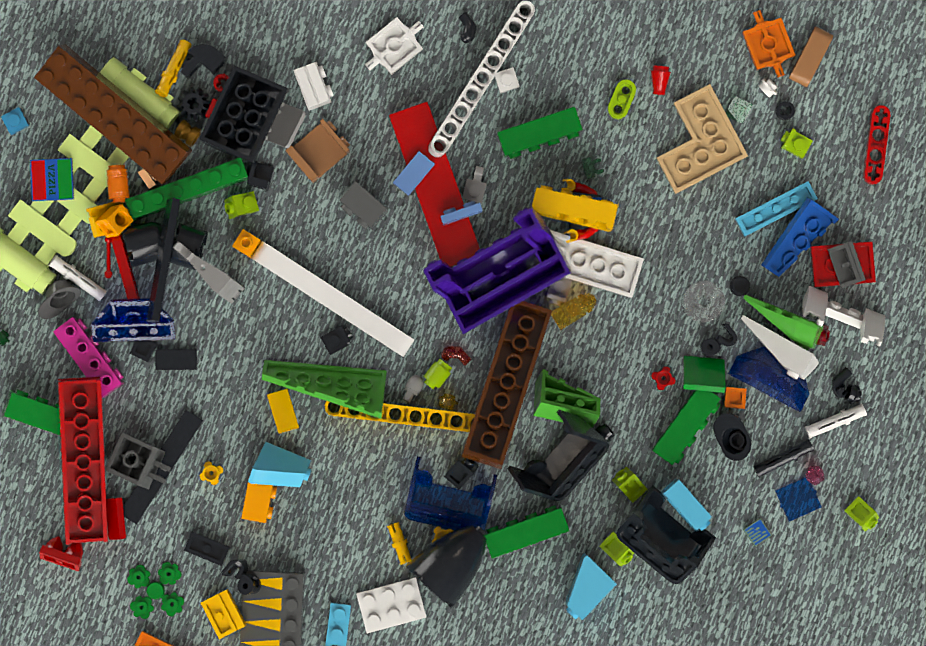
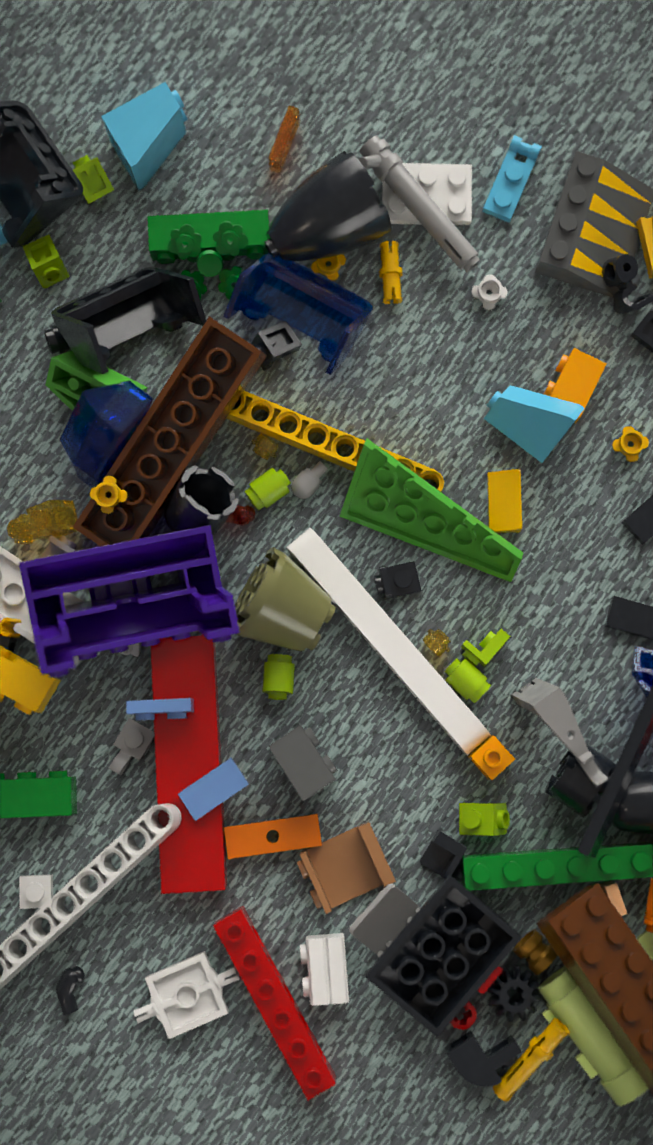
camera: 160 degrees left, 5 degrees down
none -> clear blue wedge [59,381,154,488]
none -> yellow plate [90,476,128,514]
none -> black cylinder [164,465,239,535]
none -> green plant [168,221,252,301]
none -> red brick [213,906,336,1101]
none -> orange tile [224,814,322,859]
none -> olive cone [234,547,336,652]
none -> lime brick [262,654,295,700]
none -> clear orange tile [268,105,300,173]
none -> light grey cylinder [358,135,480,273]
none -> clear yellow plate [423,628,451,657]
none -> lime brick [444,657,491,703]
none -> lime bracket [461,629,511,667]
none -> white plate [471,275,507,310]

